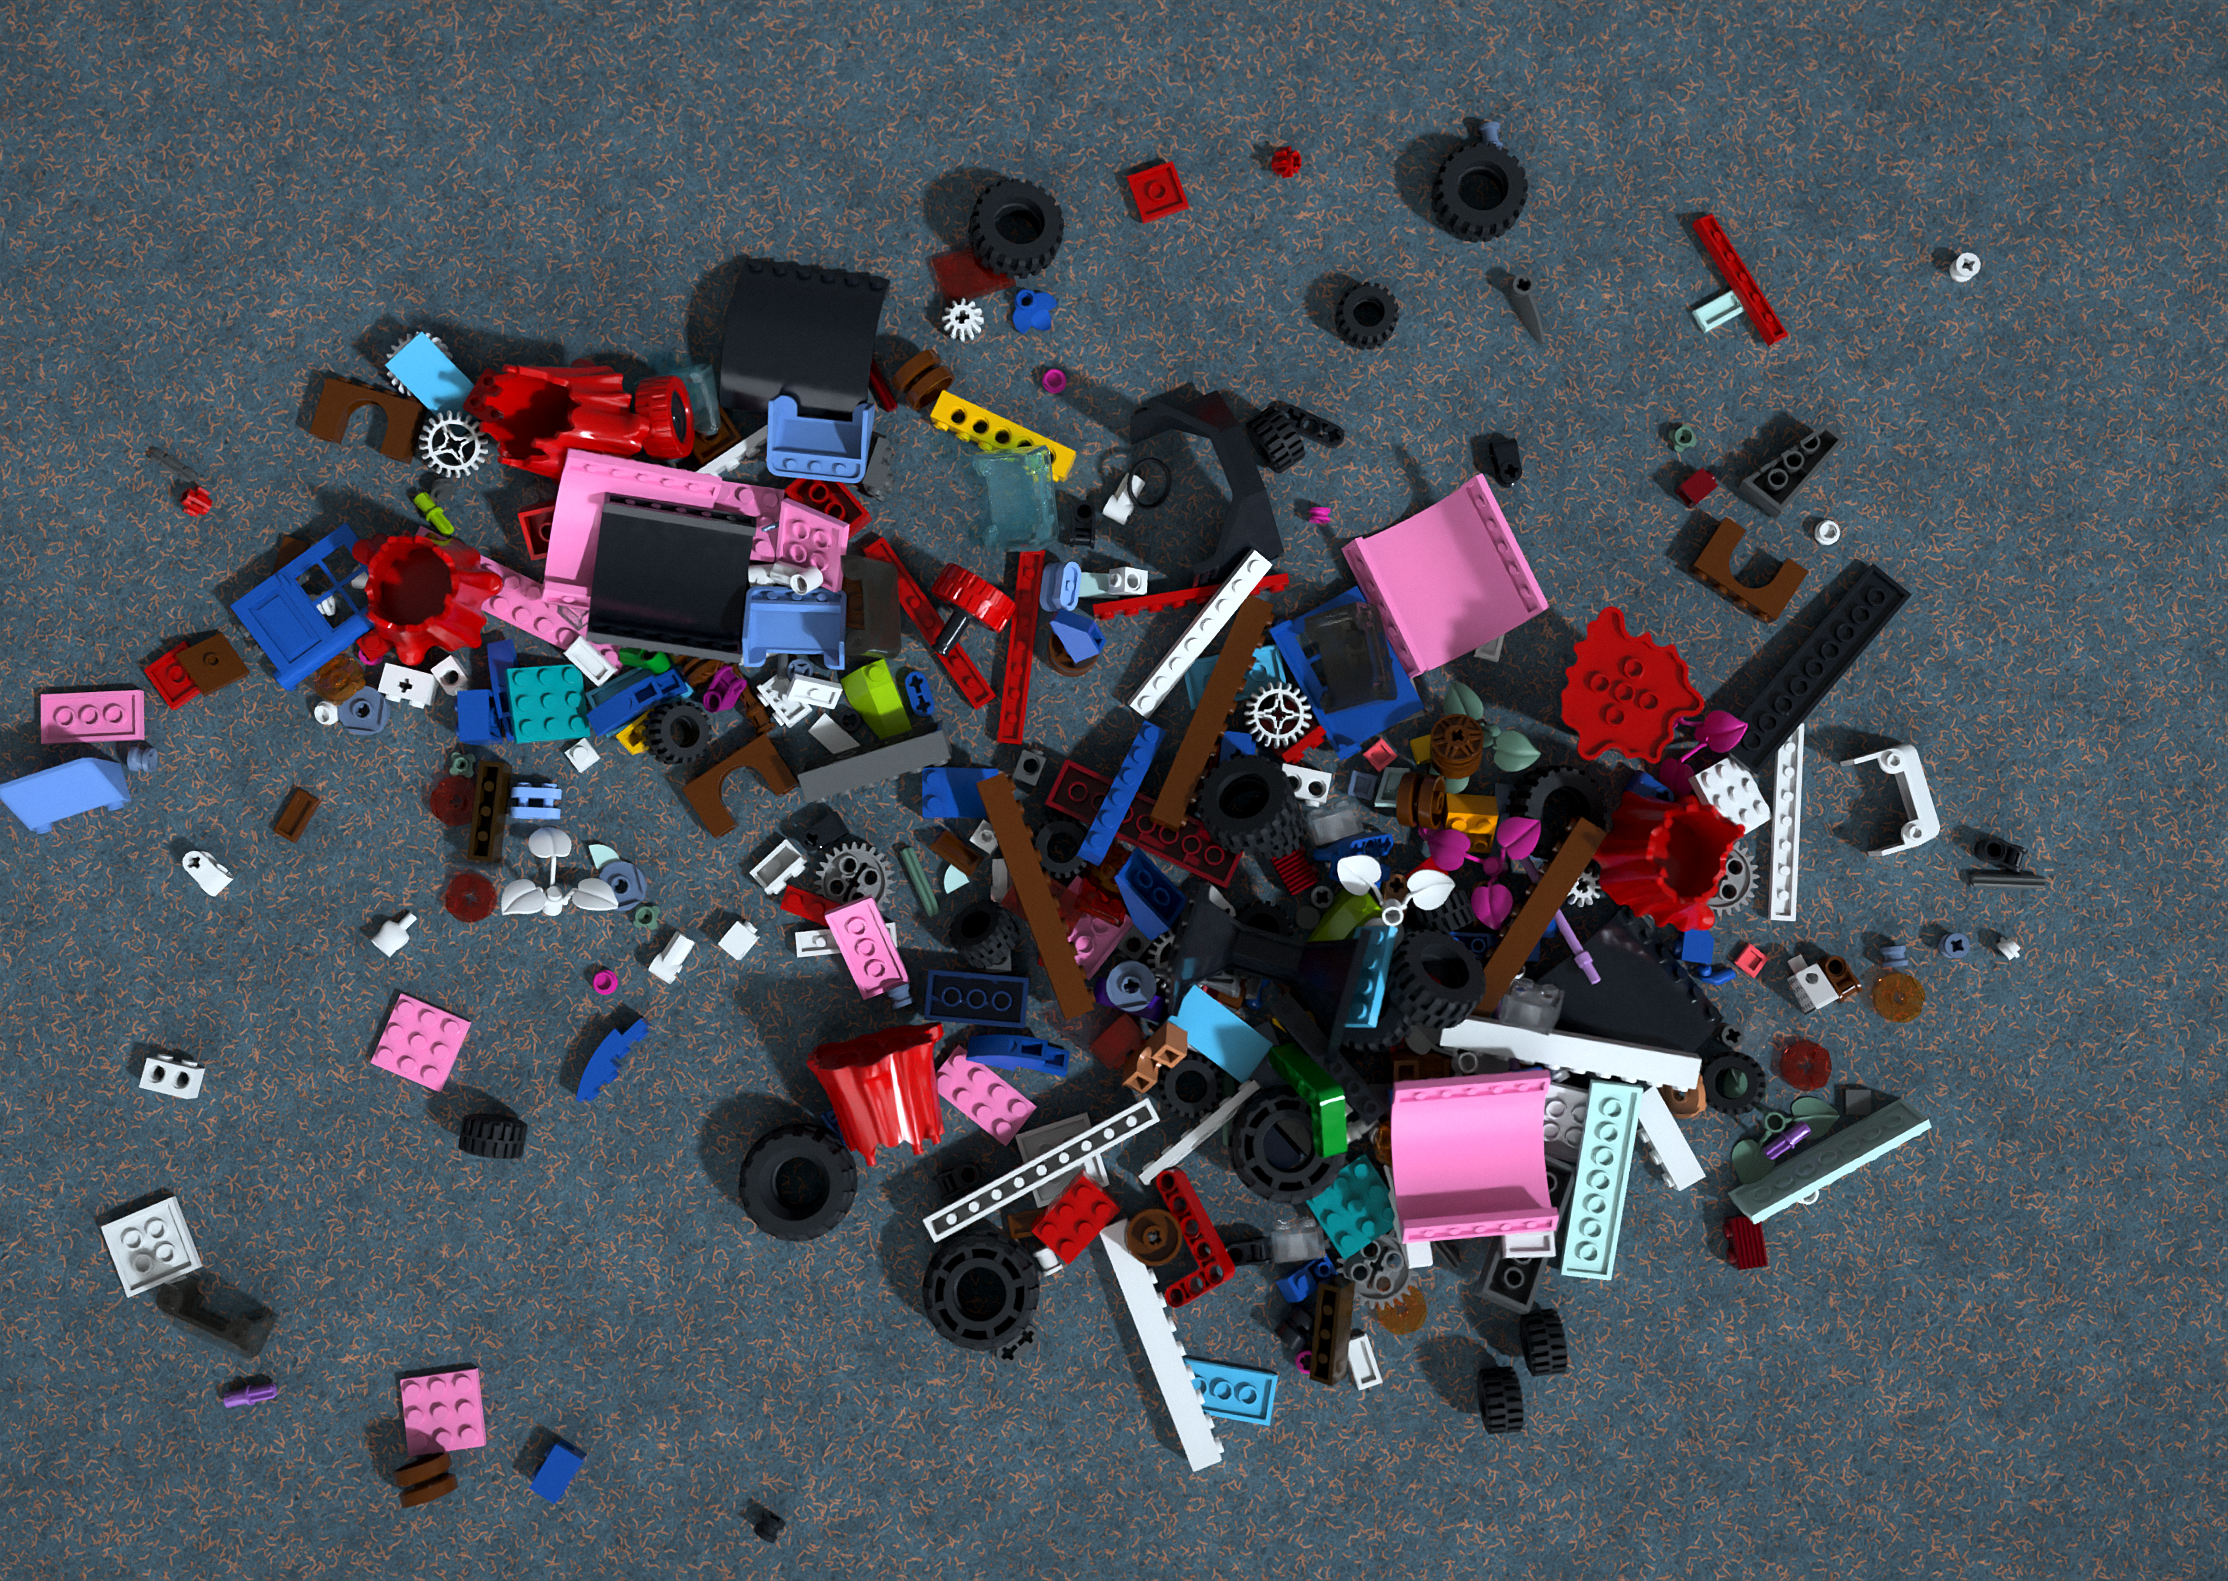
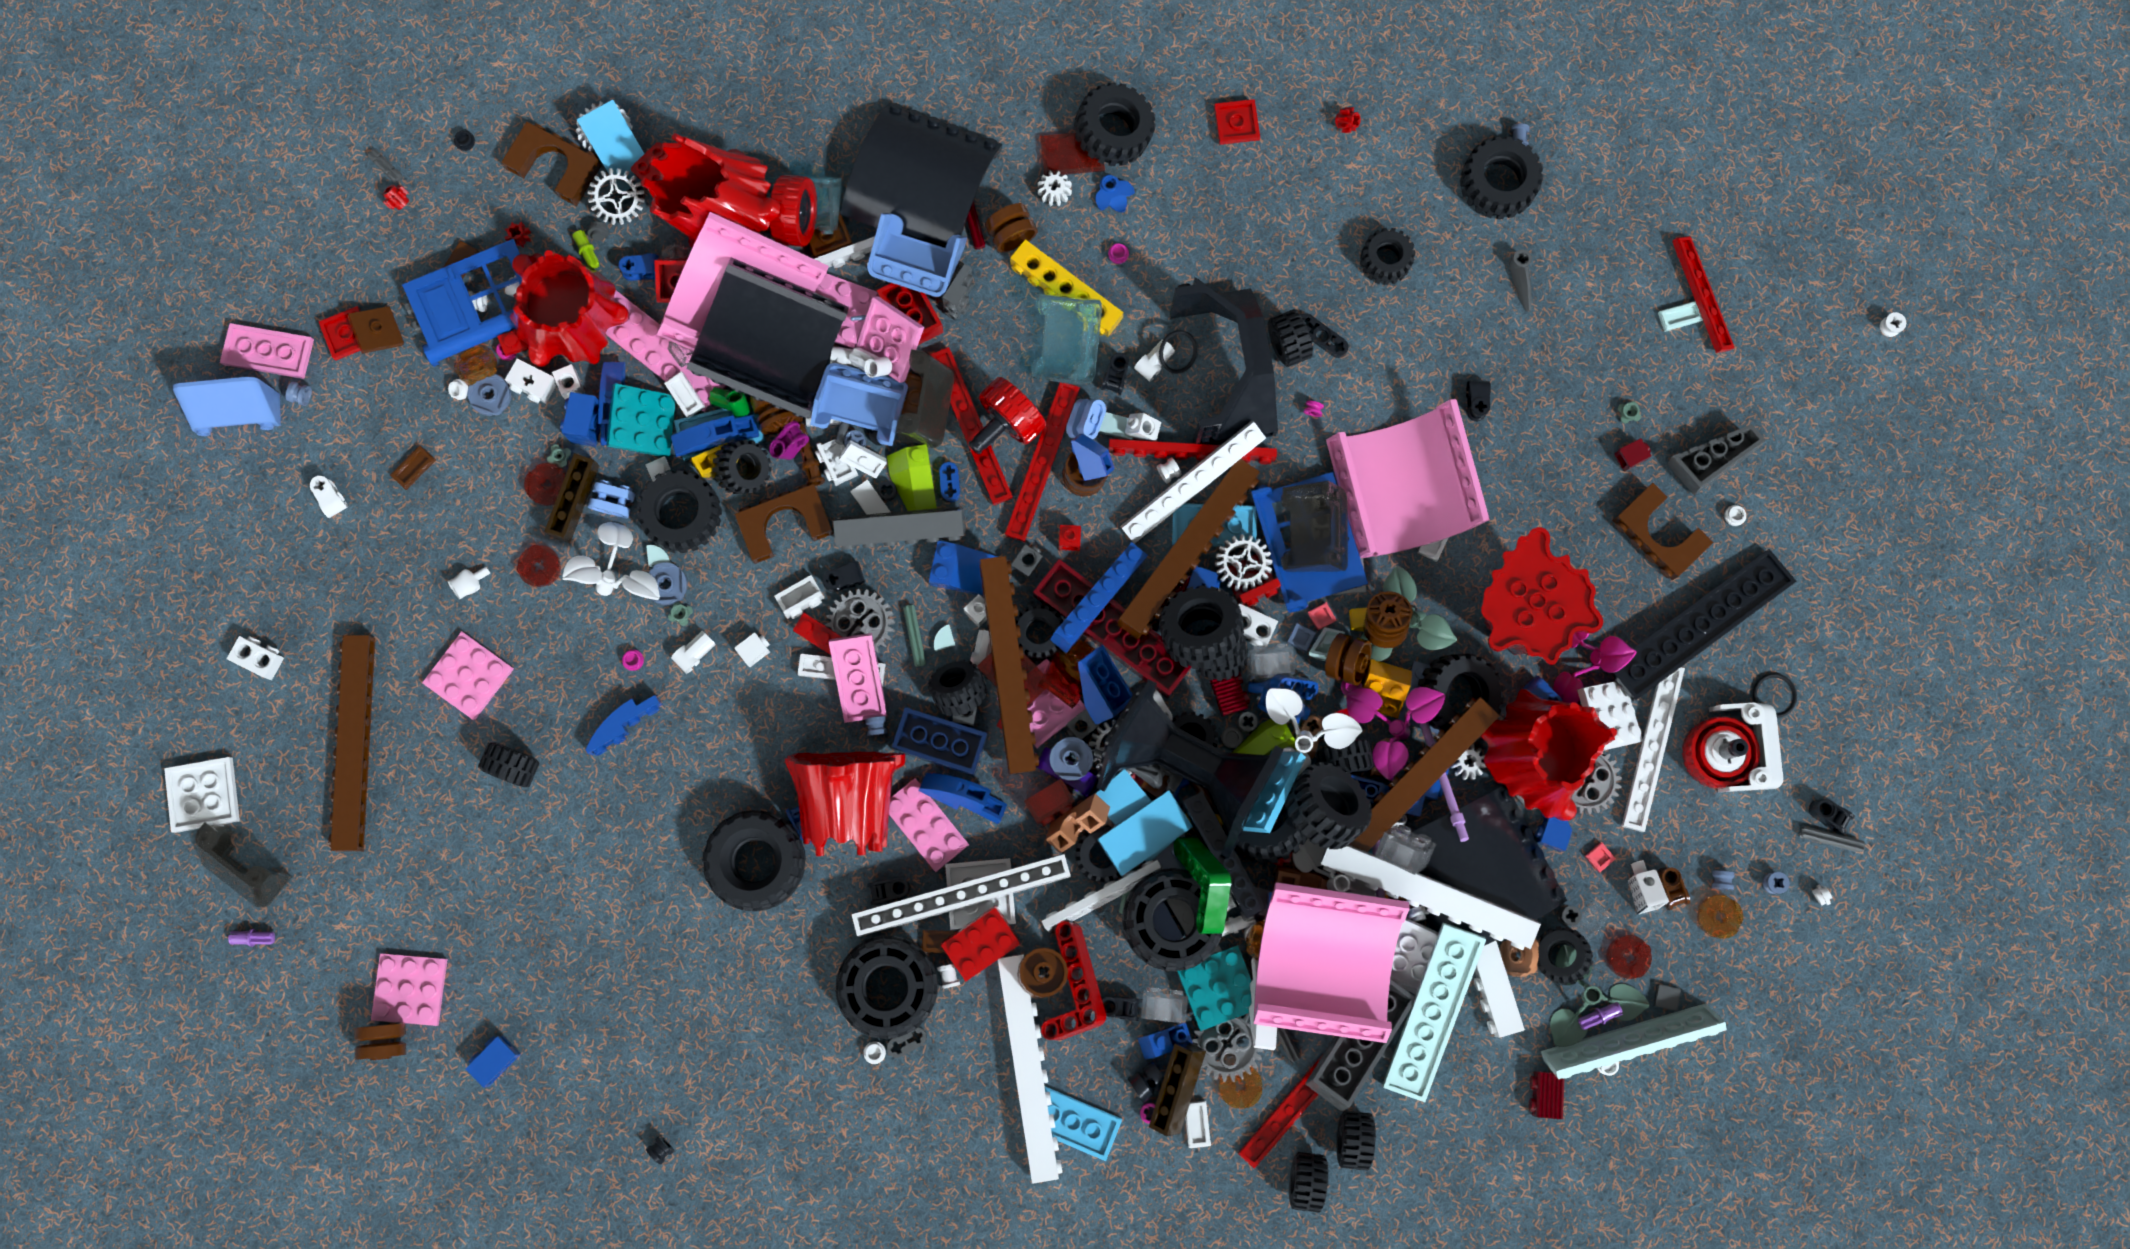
camera: 10 degrees right, 5 degrees down
reddish brown tile [930,829,984,877] -> none
white tile [1501,1230,1556,1258] -> none
blue arm [1697,964,1736,986] -> none
none -> reddish brown brick [328,635,375,852]
none -> black plate [454,130,475,151]
none -> red gear [504,222,531,248]
none -> blue piece [619,253,659,281]
none -> black tyre [636,469,722,553]
none -> white plate [864,1041,886,1064]
none -> red brick [1059,525,1081,551]
none -> medium azure tile [1097,791,1193,876]
none -> white wheel [1157,457,1182,484]
none -> red tile [1238,1053,1324,1169]
none -> red wheel [1682,717,1760,789]
none -> black tyre [1752,673,1797,718]

